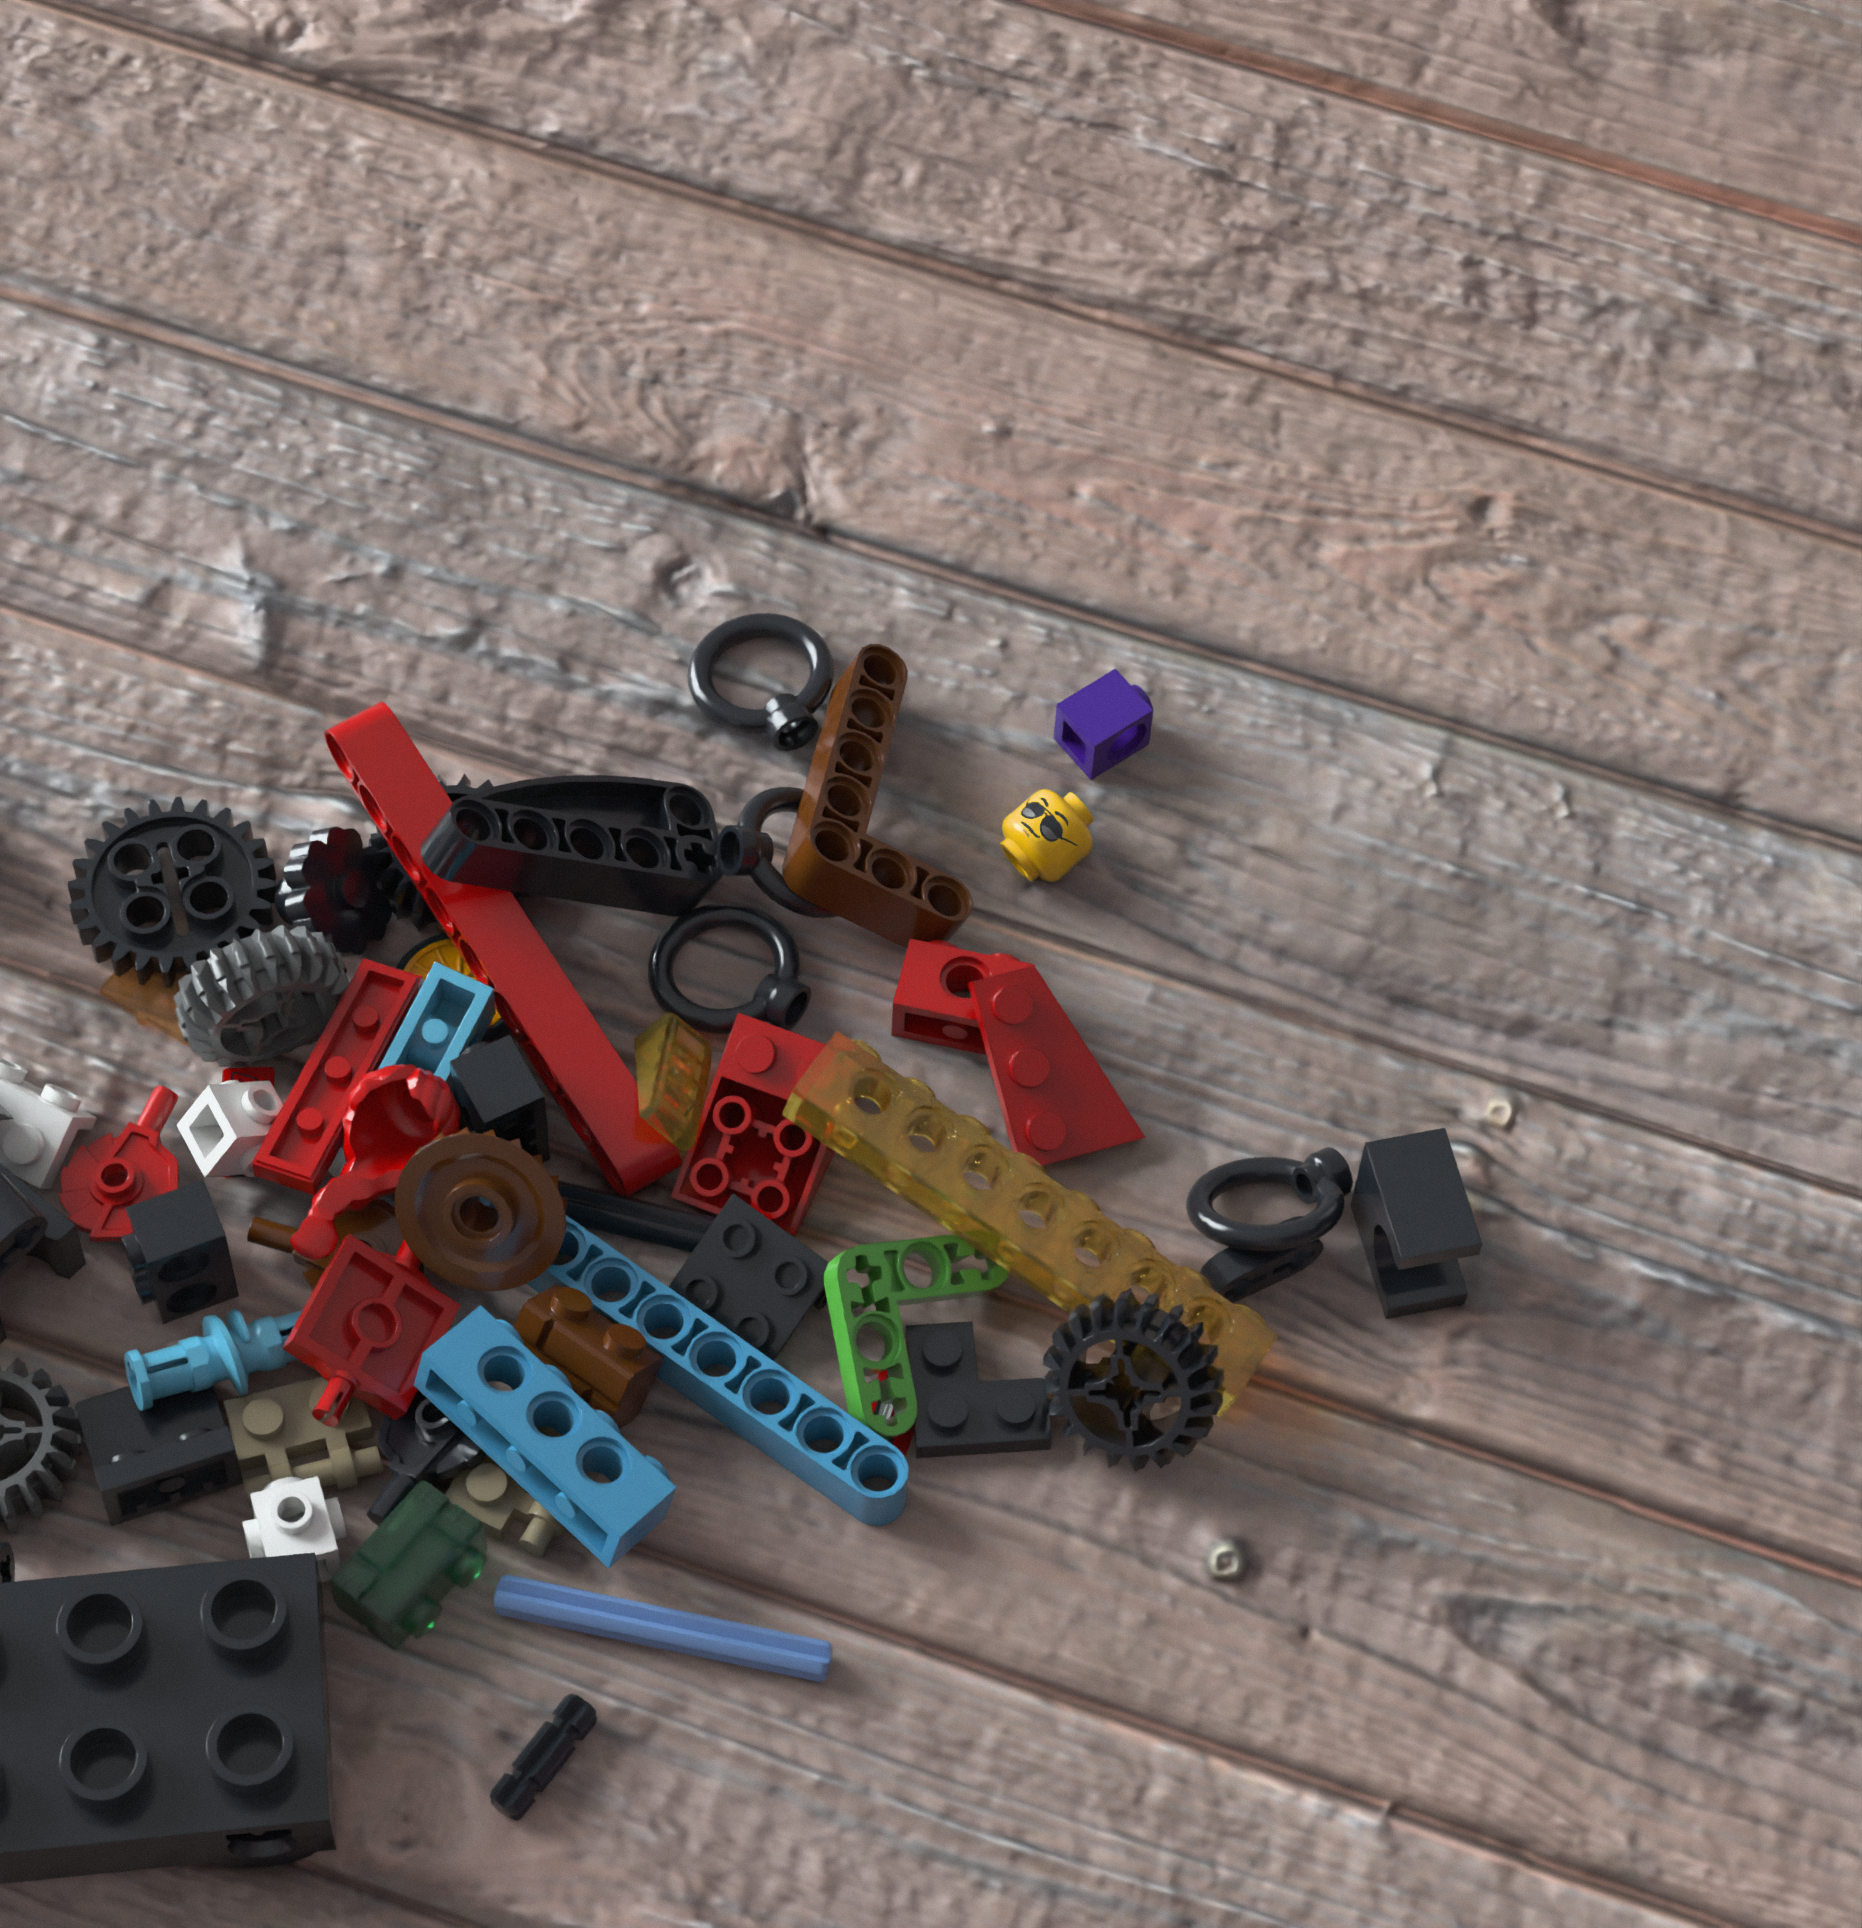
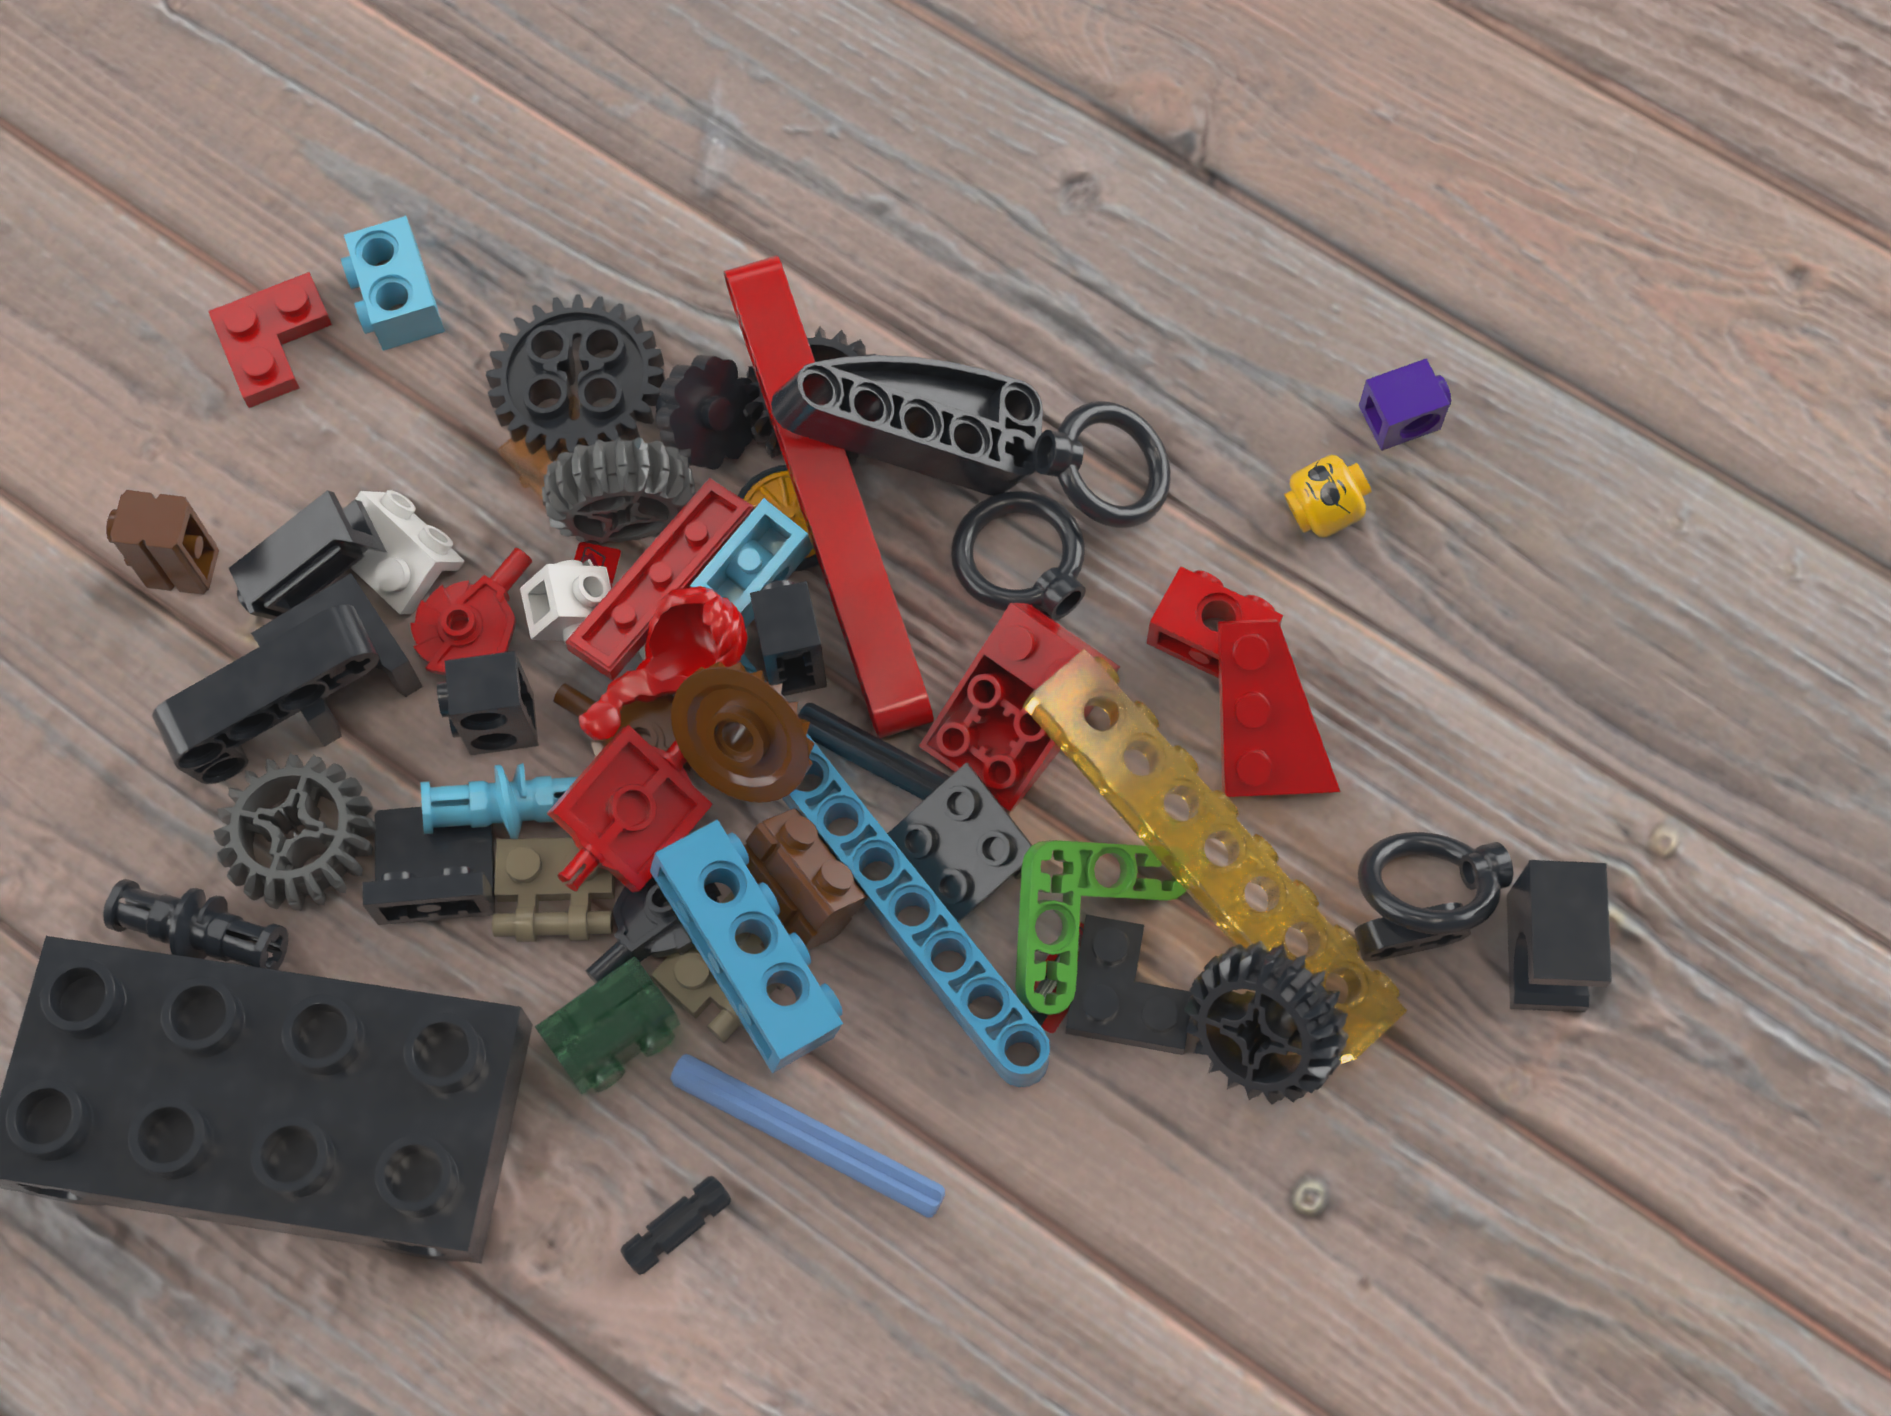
camera: 20 degrees right, 10 degrees up
white brick [242,1476,347,1583] -> none
clear yellow slope [634,1013,712,1152] -> none
black piece [688,613,834,751] -> none
reddish brown beam [782,644,973,949] -> none

